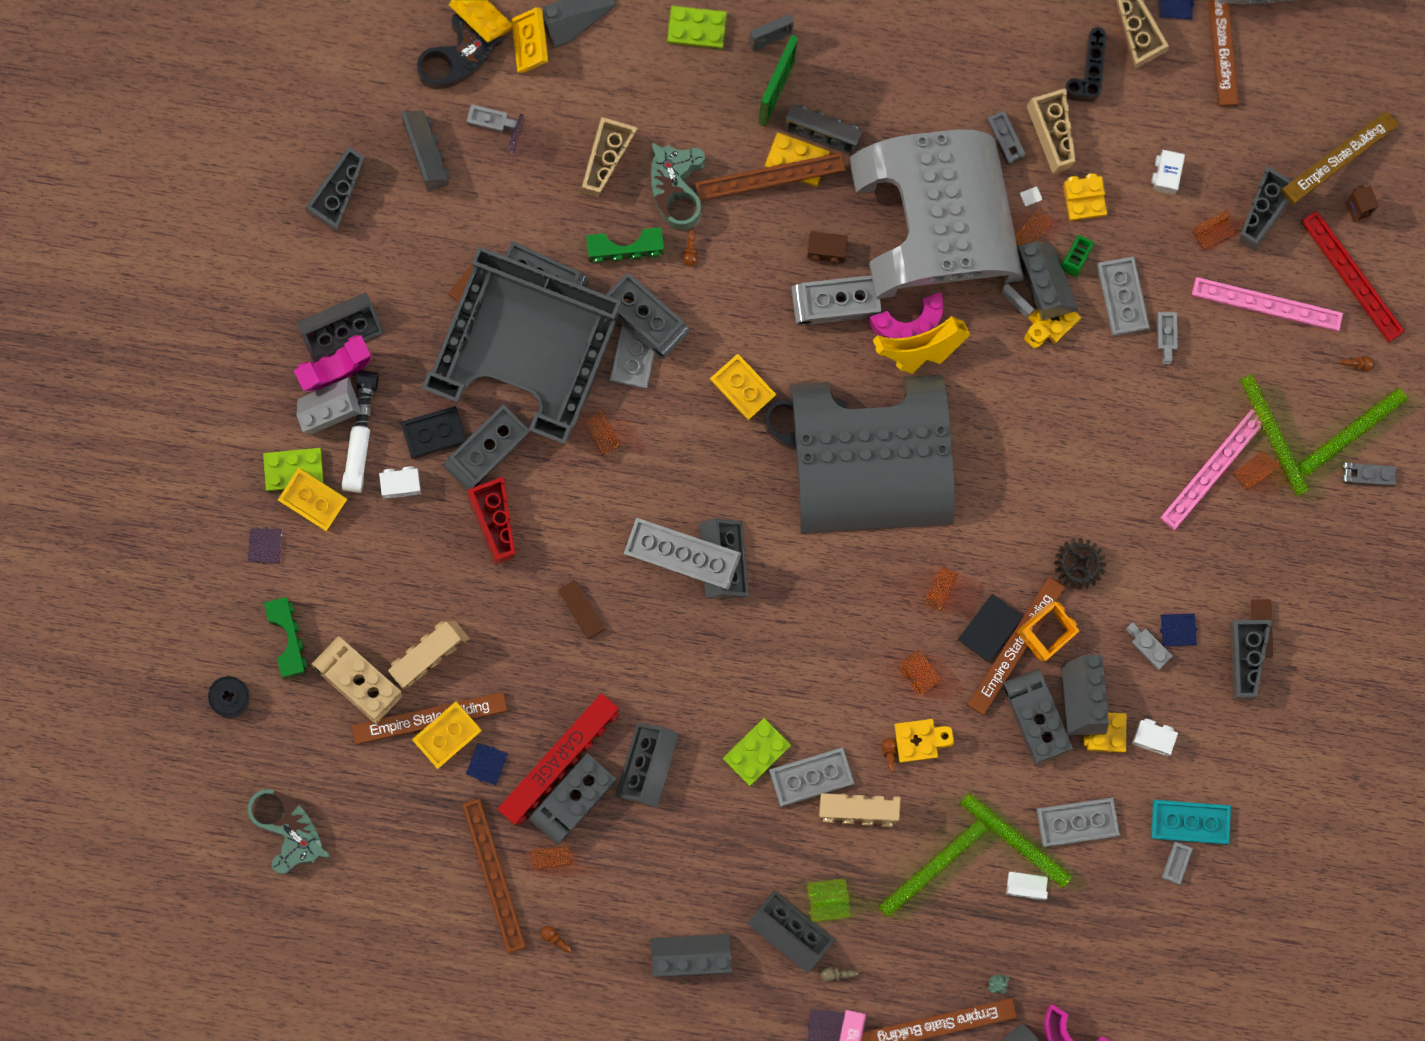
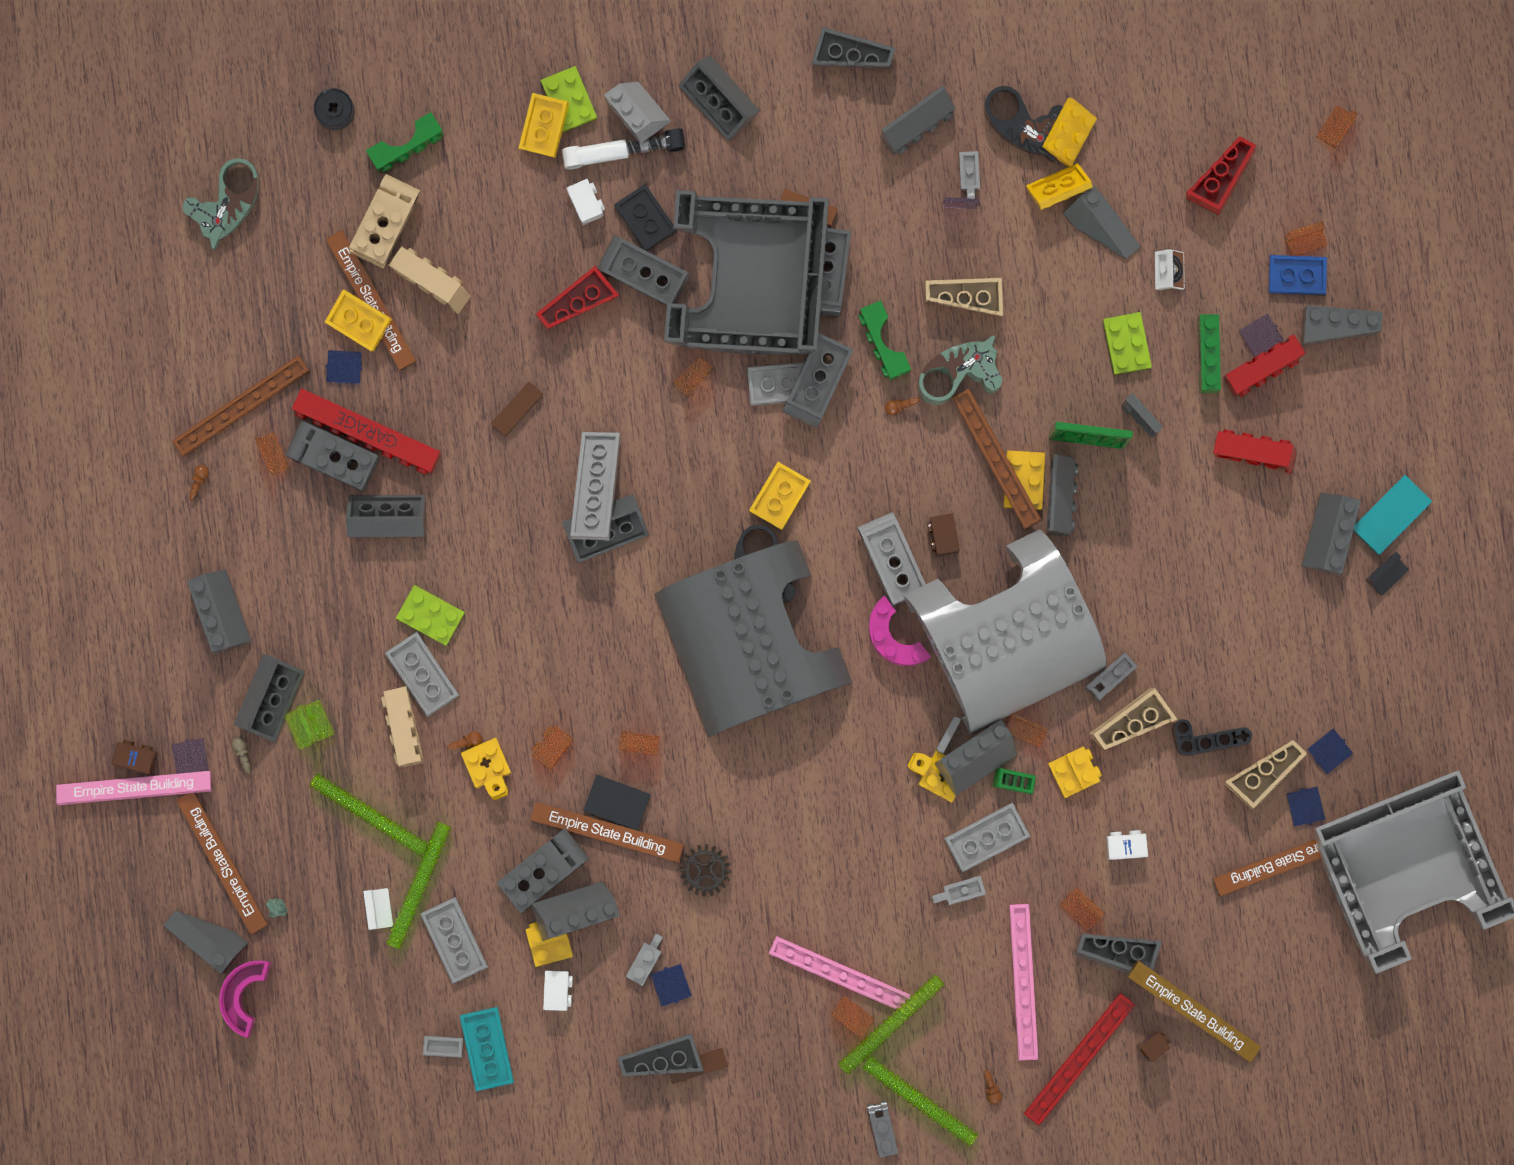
camera: 75 degrees right, 5 degrees up
clear purple piece [248,527,282,564] -> none
dark pink brick [294,335,372,392] -> none
yellow arch [873,316,971,374] -> none
light orange window [1016,601,1079,661] -> none
white sticker [1020,187,1042,206] -> none

